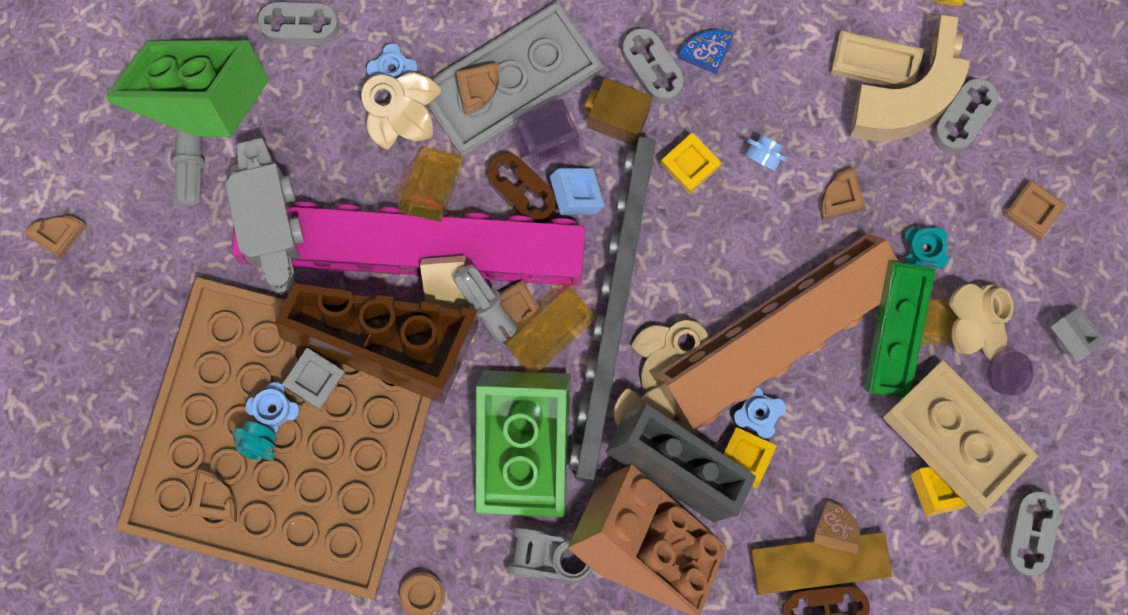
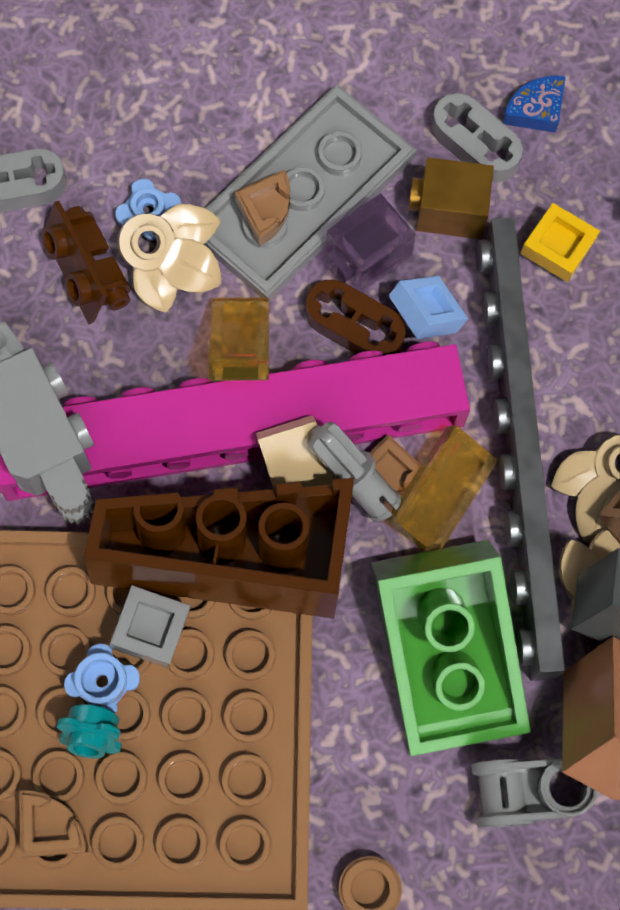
camera: 20 degrees left, 5 degrees down
none -> reddish brown hinge [42,201,131,325]

